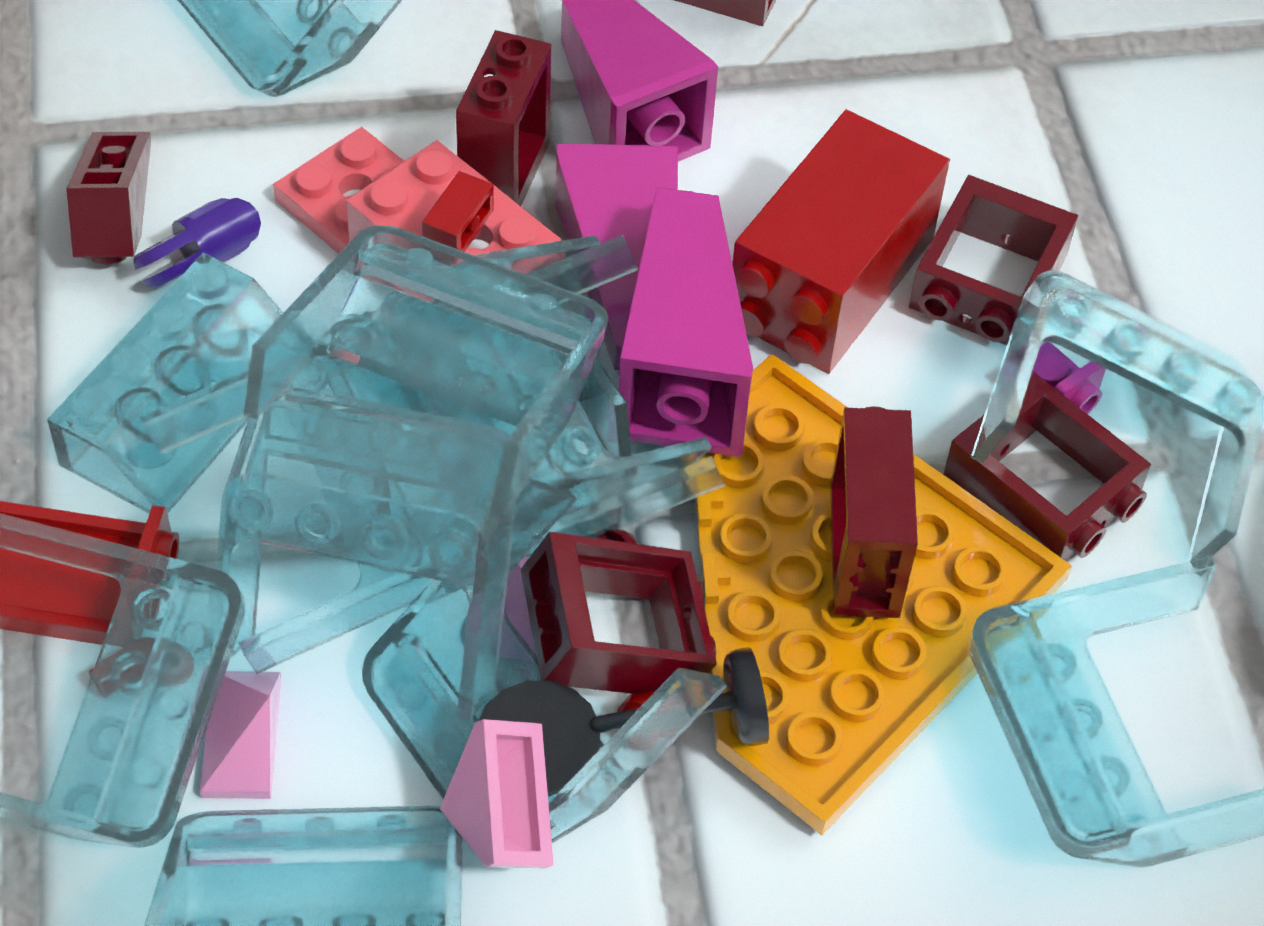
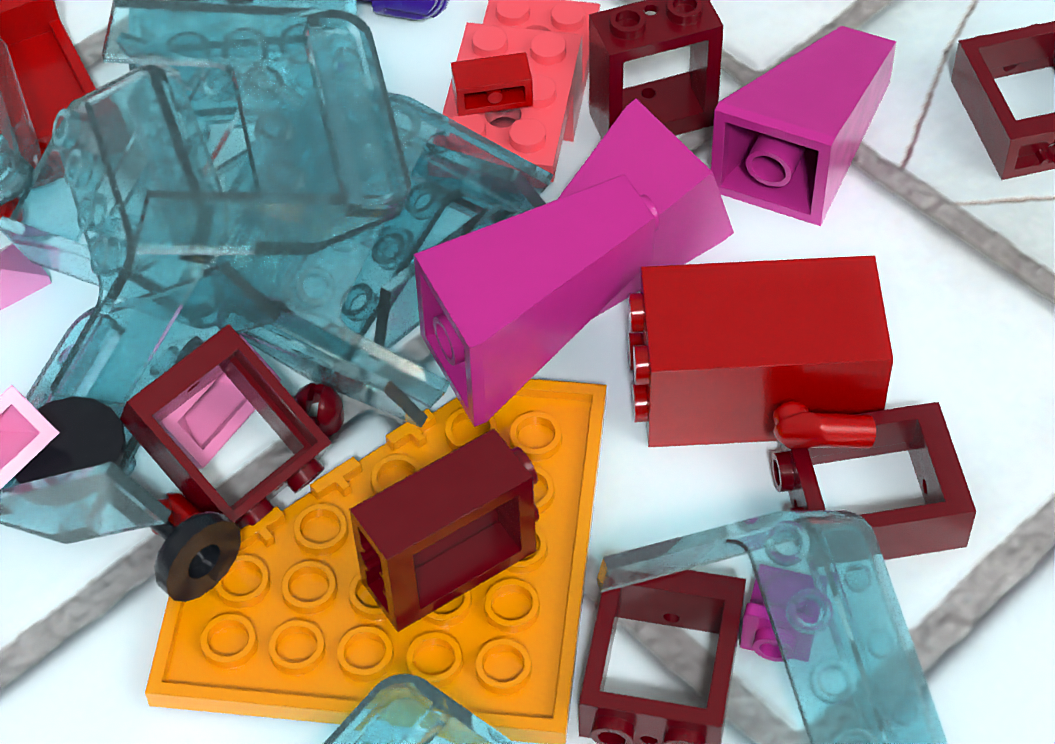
camera: 60 degrees right, 0 degrees up
none -> red arm [773,401,876,449]

